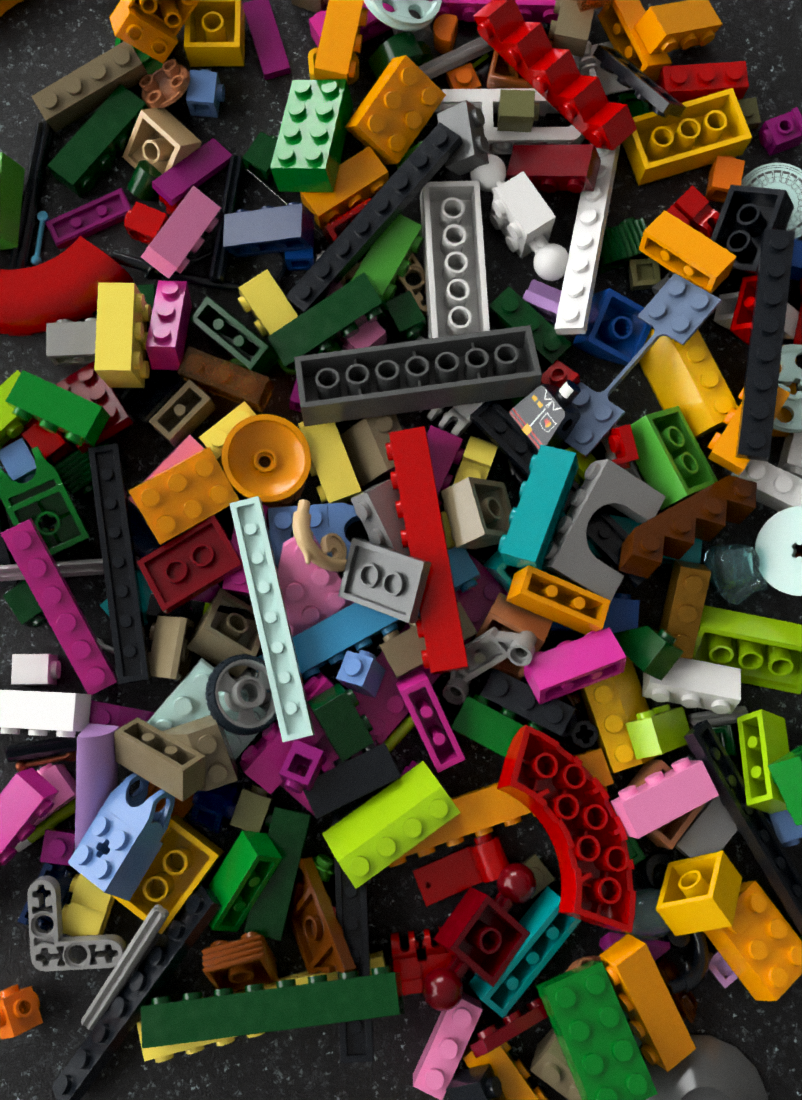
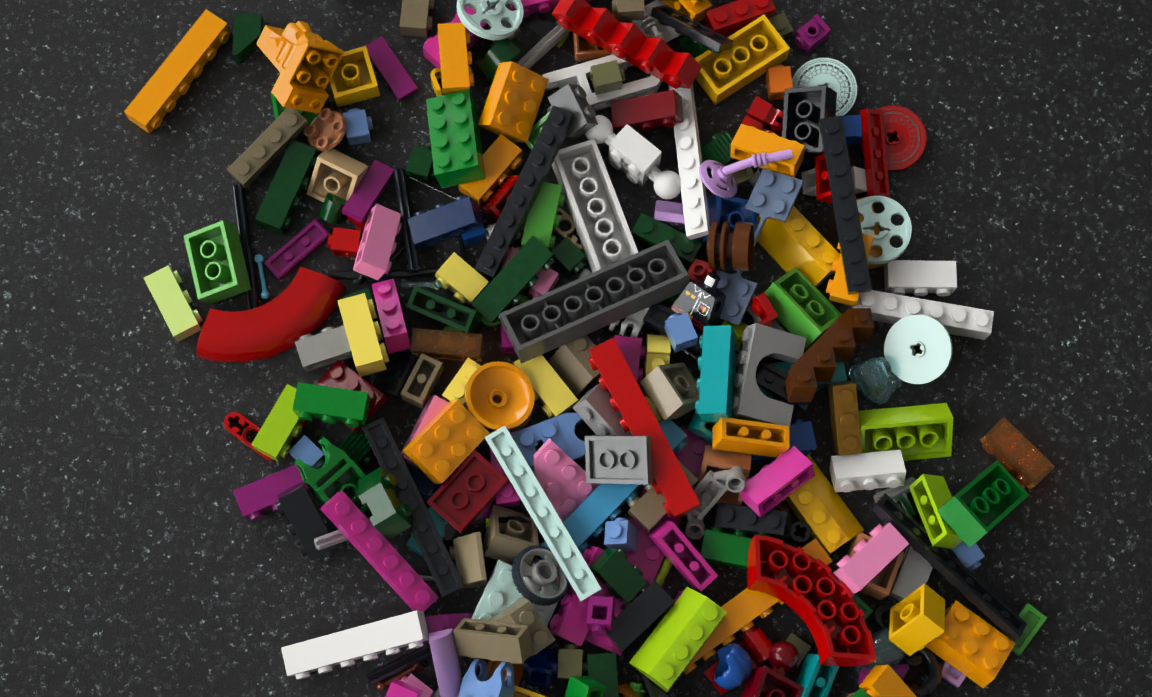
camera: 20 degrees left, 5 degrees down
dark green brick [3,580,48,628] -> none
white brick [11,654,61,686] -> none
red brick [21,420,74,466] -> none
tan plant [292,499,347,572] -> none
orange brick [433,14,458,54] -> none
orange plate [446,63,482,89] -> none
dark green slope [613,626,684,681] -> none
lime brick [626,704,690,760] -> none
none -> dark green brick [358,467,412,540]
none -> clear light blue hinge [401,280,442,290]
none -> medium blue brick [664,313,698,353]
none -> lavender dish [699,149,793,199]
none -> reddish brown wheel [707,221,755,271]
none -> blue hair [713,643,753,690]

